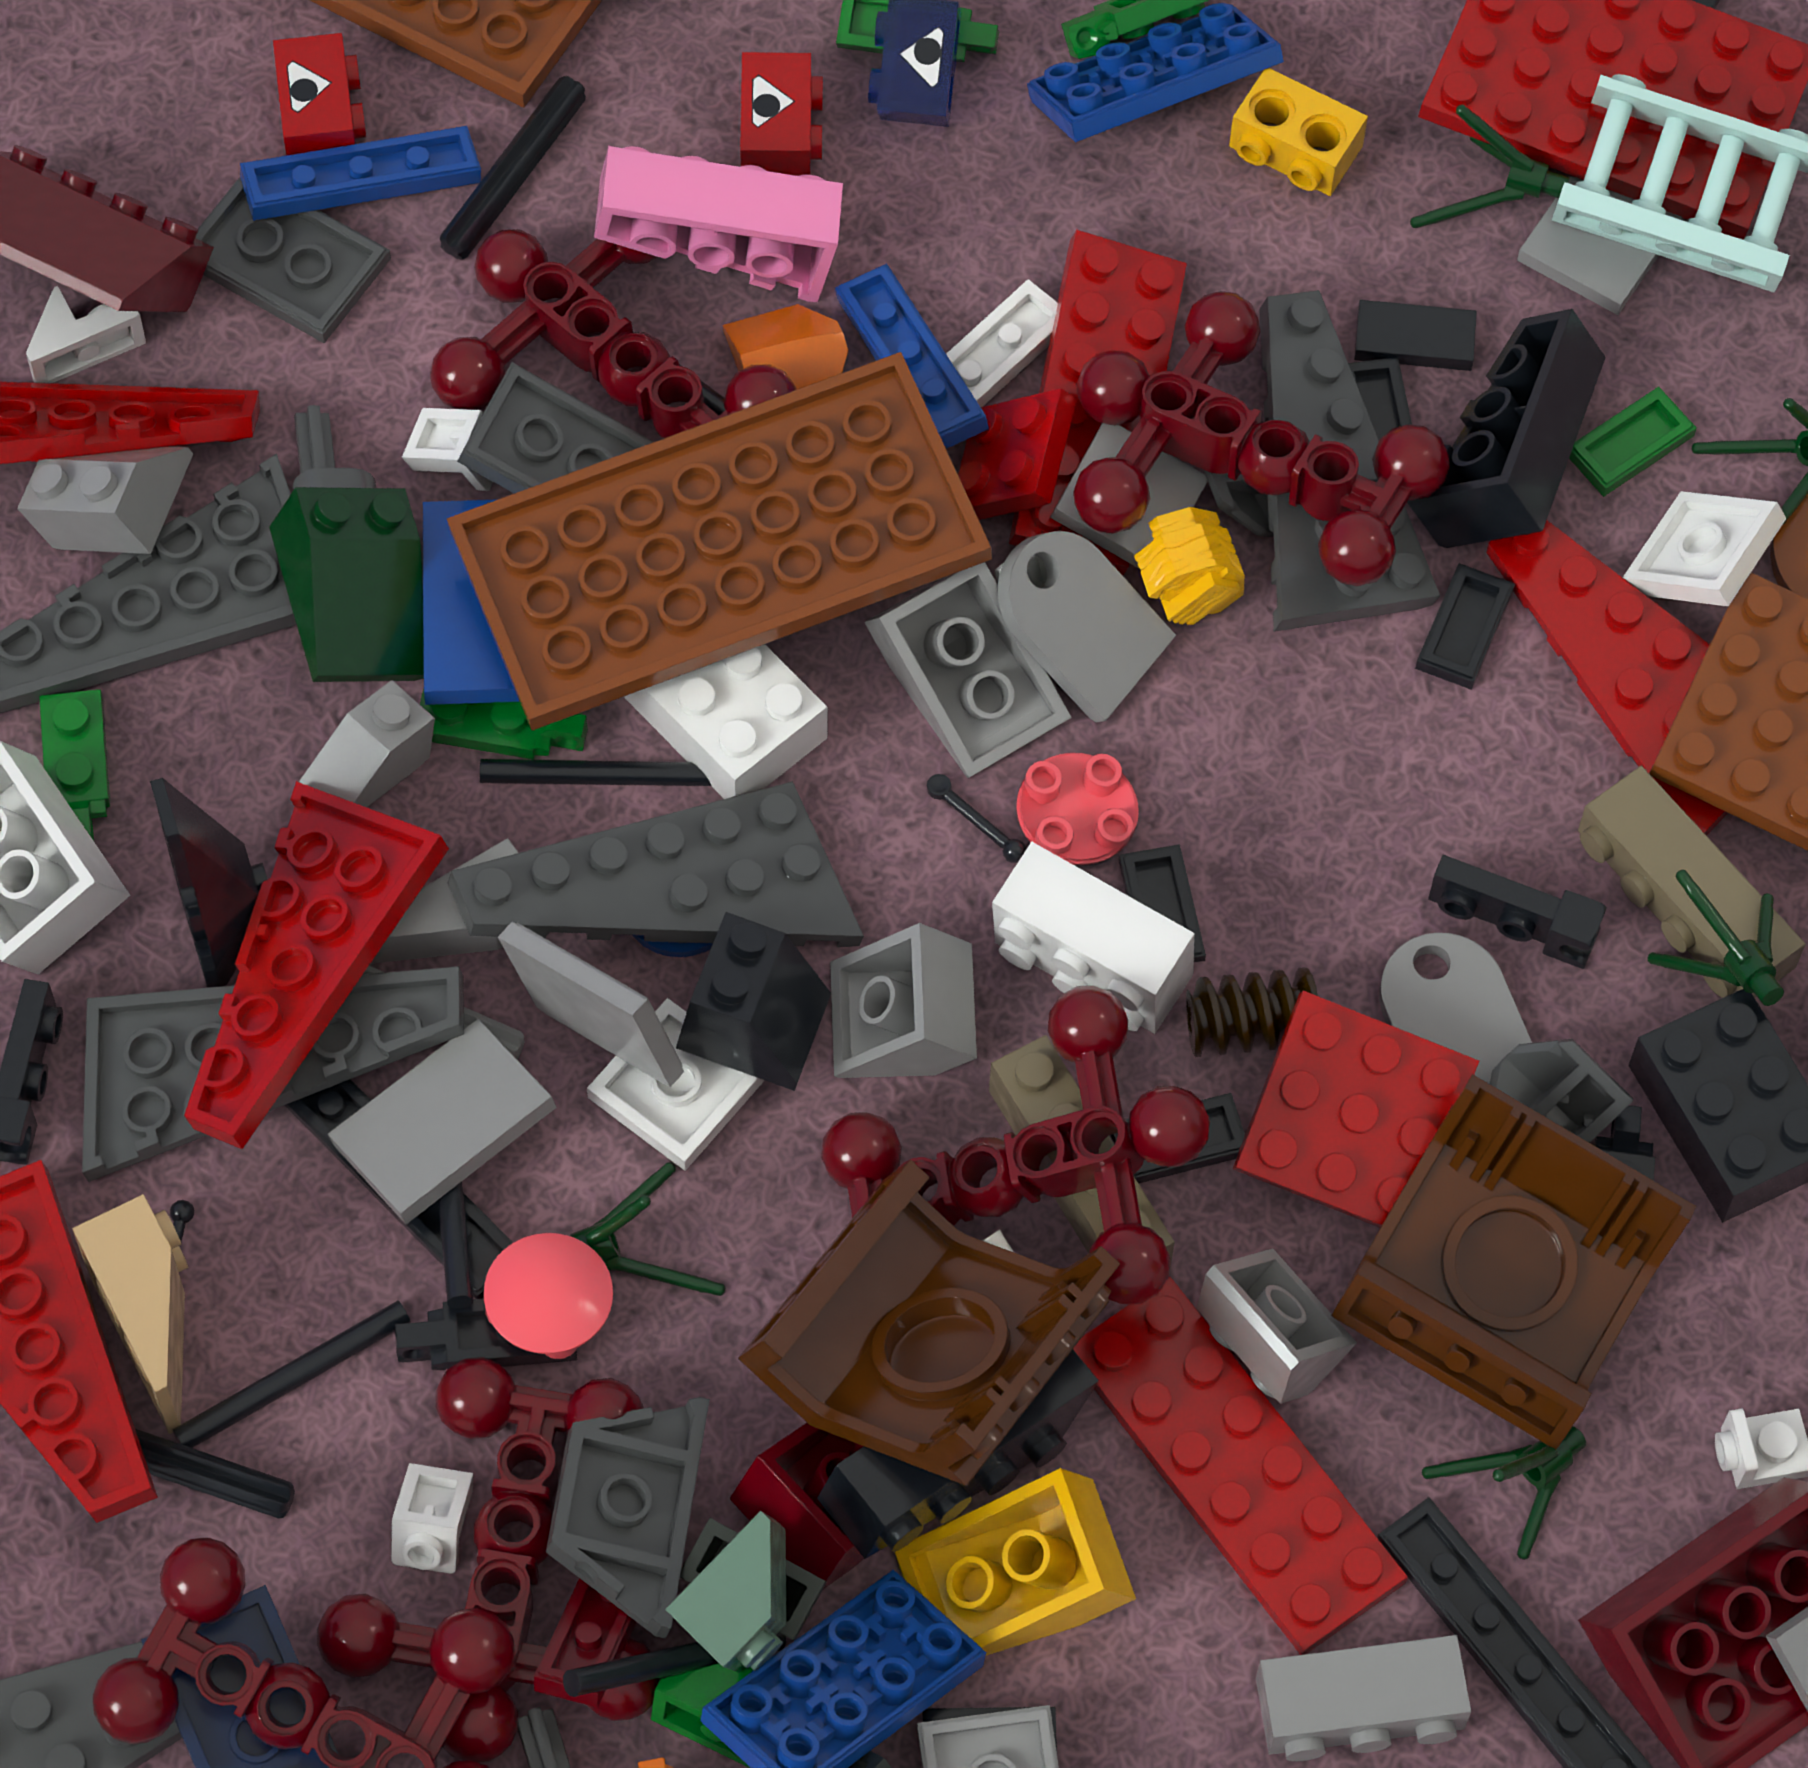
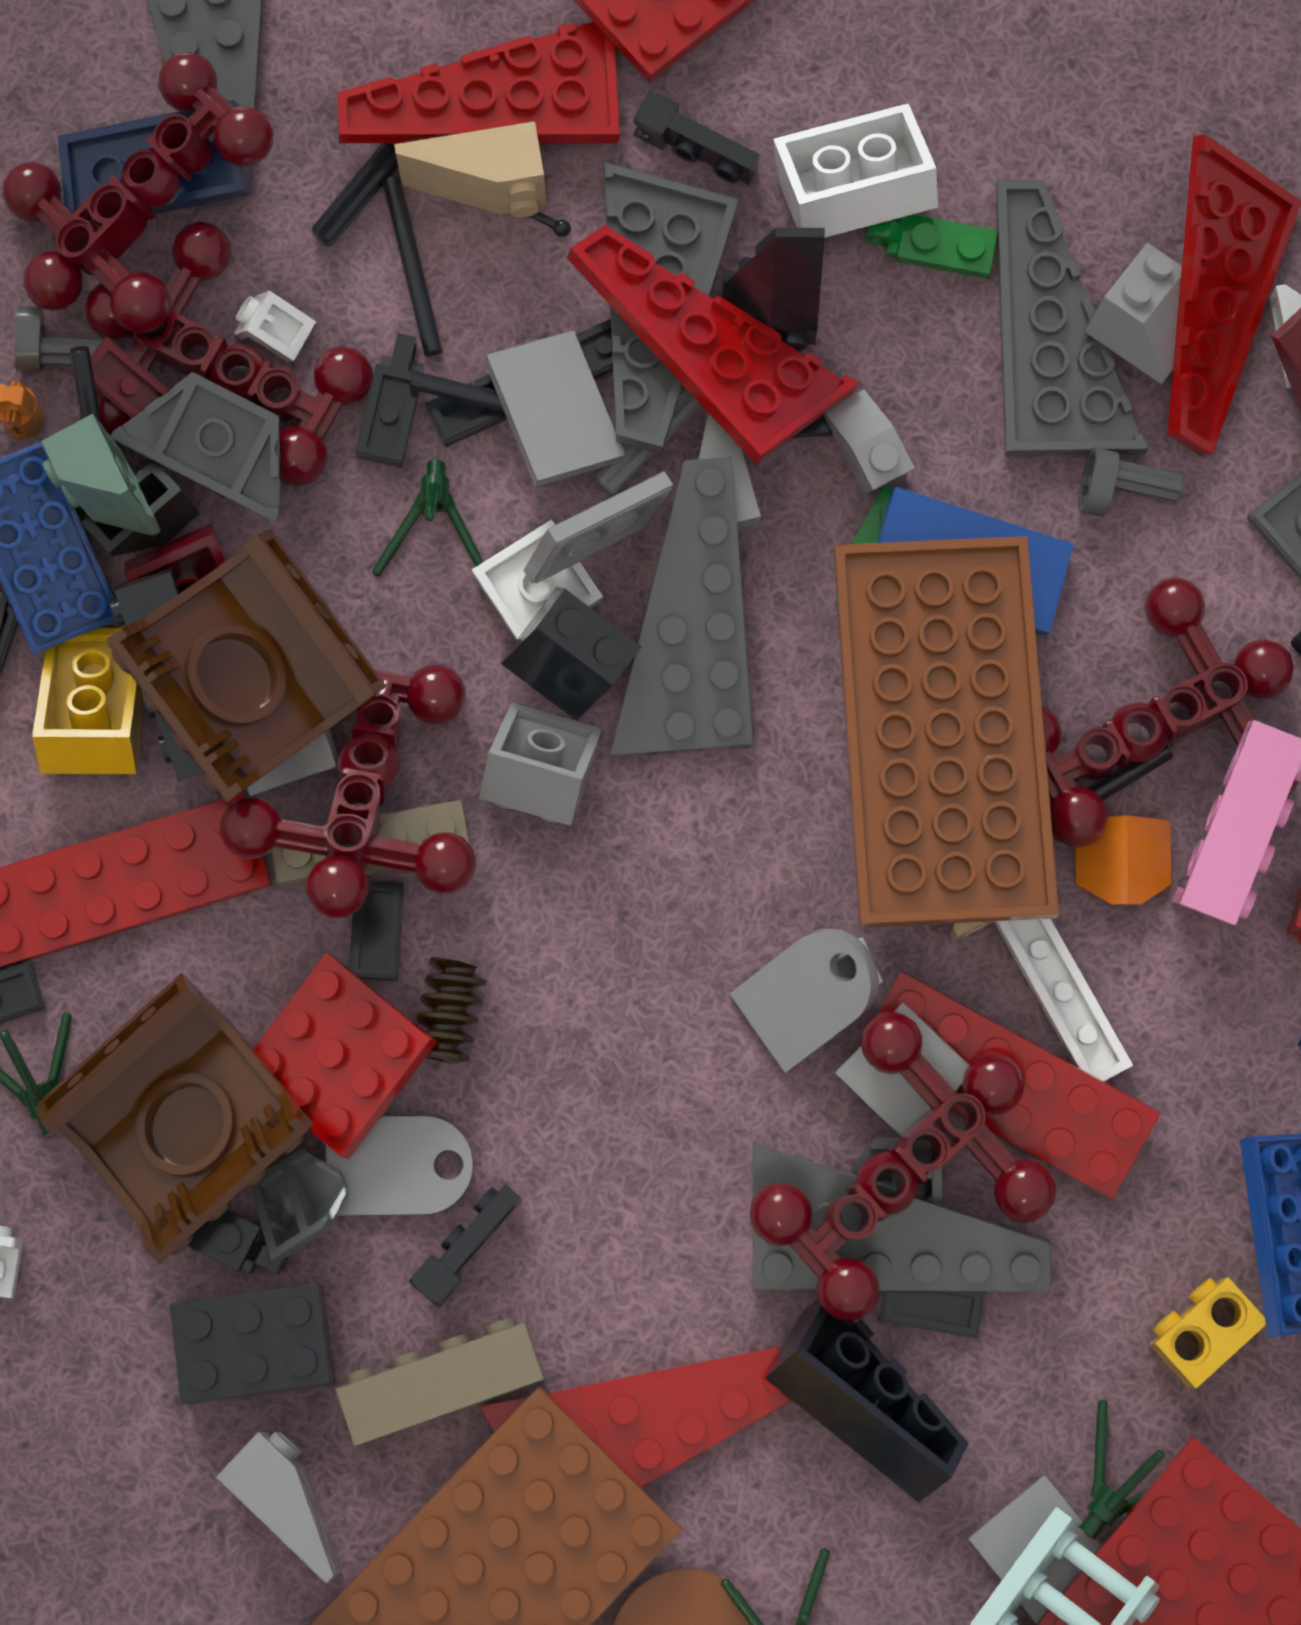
camera: 110 degrees right, 15 degrees up
dark green slope [269,487,424,682] -> none
white bracket [402,408,493,491] -> none
dark grey tile [457,362,654,493] -> none
black bar [480,759,711,786] -> none
coral dish [484,1233,613,1359] -> none
white brick [624,644,828,799] -> none
blue tile [834,263,989,449] -> none
light grey slope [864,562,1072,778] -> none
black hinge [927,774,1026,863] -> none
red plate [958,388,1077,520] -> none
white brick [992,841,1195,1034] -> none
coral dish [1016,753,1139,865] -> none
black tile [1119,844,1206,962] -> none
yellow hair [1134,507,1245,625] -> none
light grey slope [1196,1248,1357,1404] -> none
black tile [1354,300,1477,371] -> none
black tile [1415,563,1515,690] -> none
green tile [1569,386,1697,497] -> none
white plate [1623,491,1786,606] -> none
dark green plant [1647,869,1784,1006] -> none

